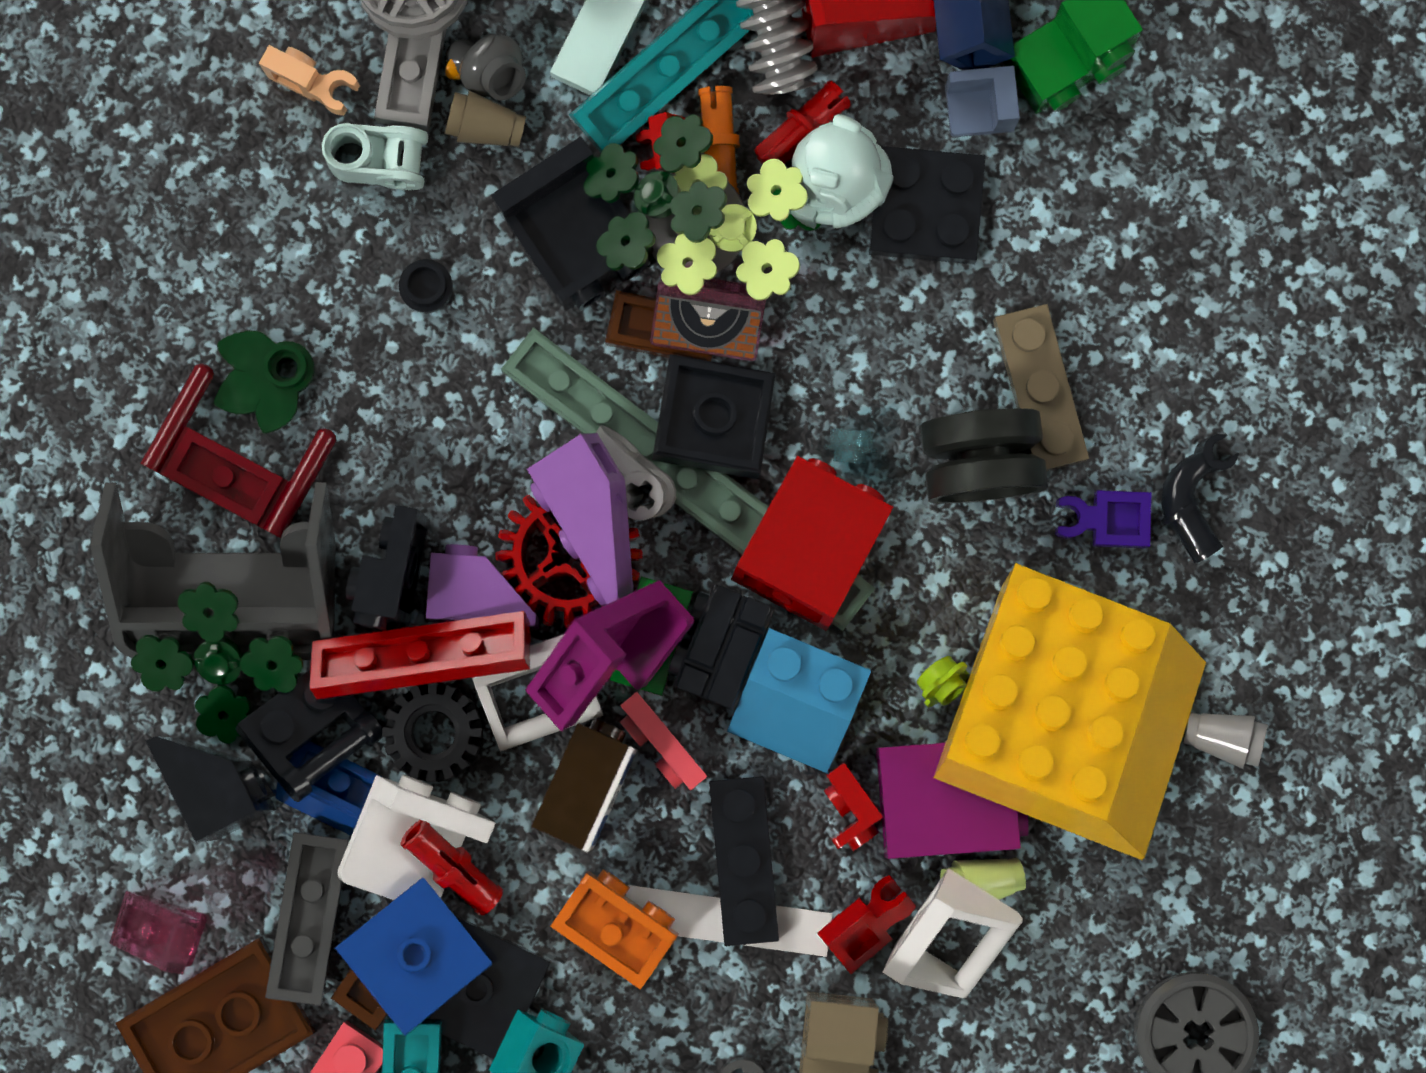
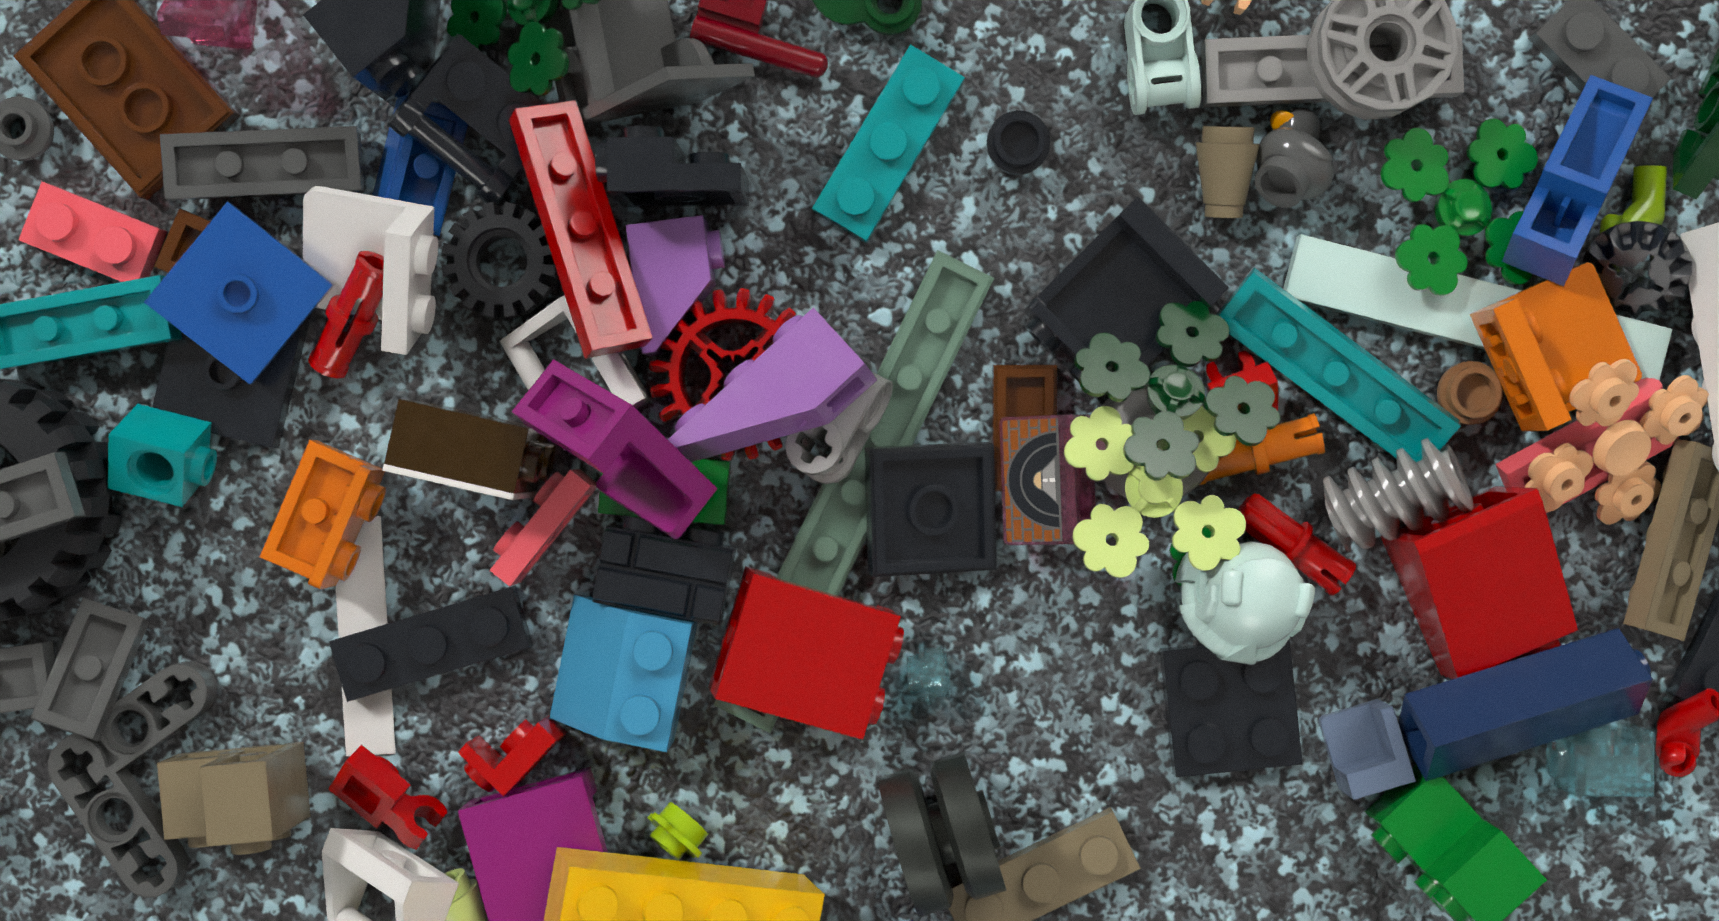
camera: 75 degrees right, 5 degrees up
none -> teal plate [812,44,965,243]

